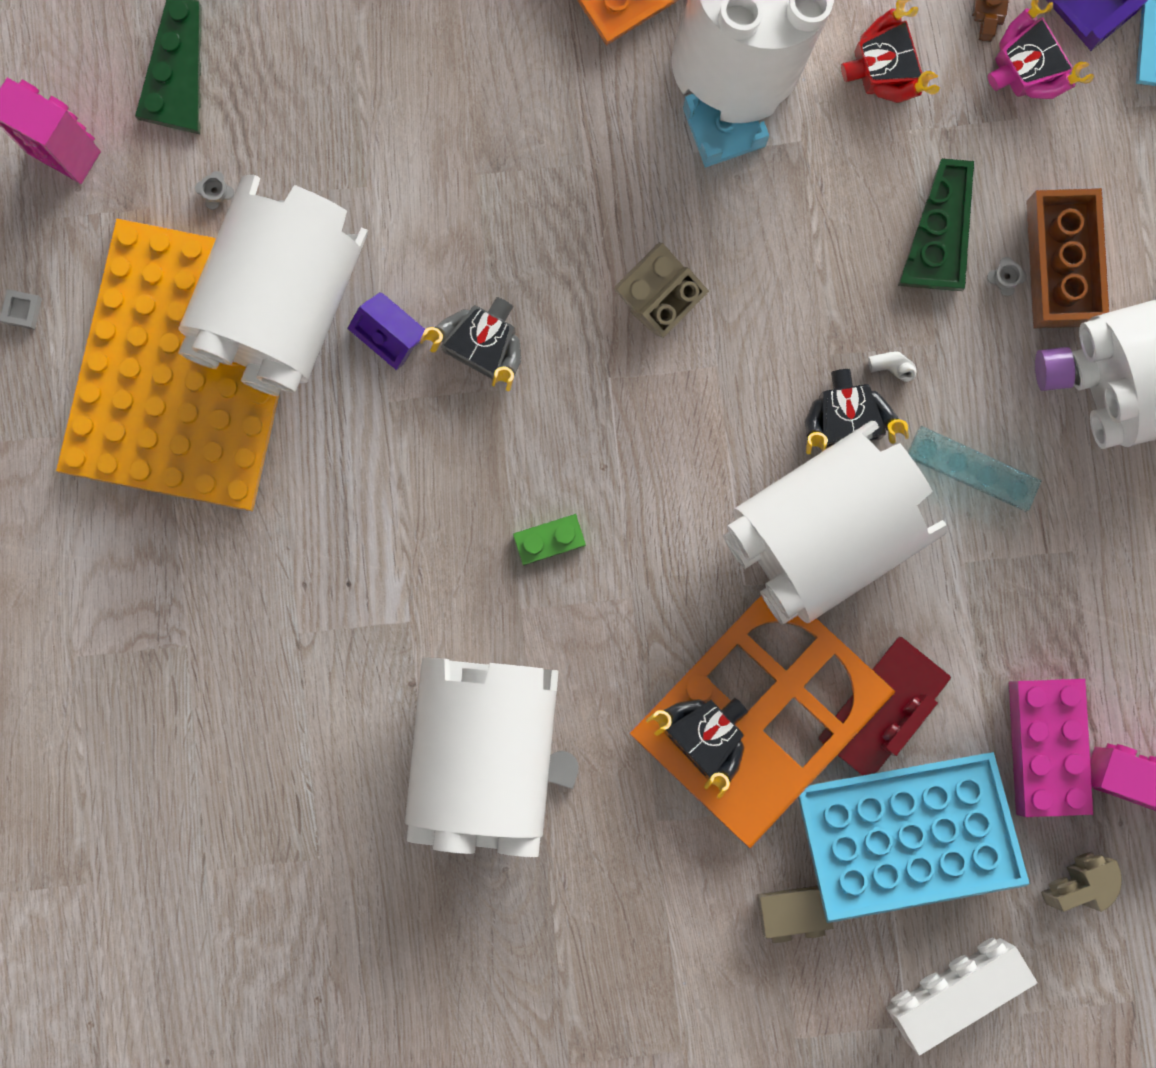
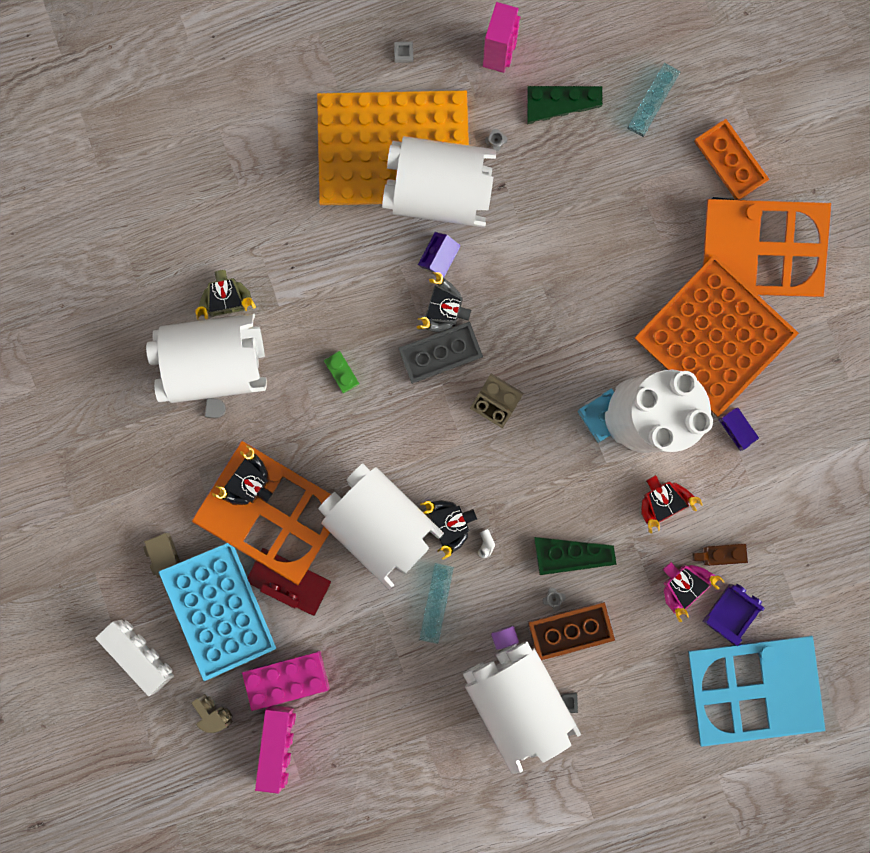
camera: 85 degrees right, 0 degrees up
none -> torso [195,270,256,320]
none -> dark grey plate [399,321,483,384]

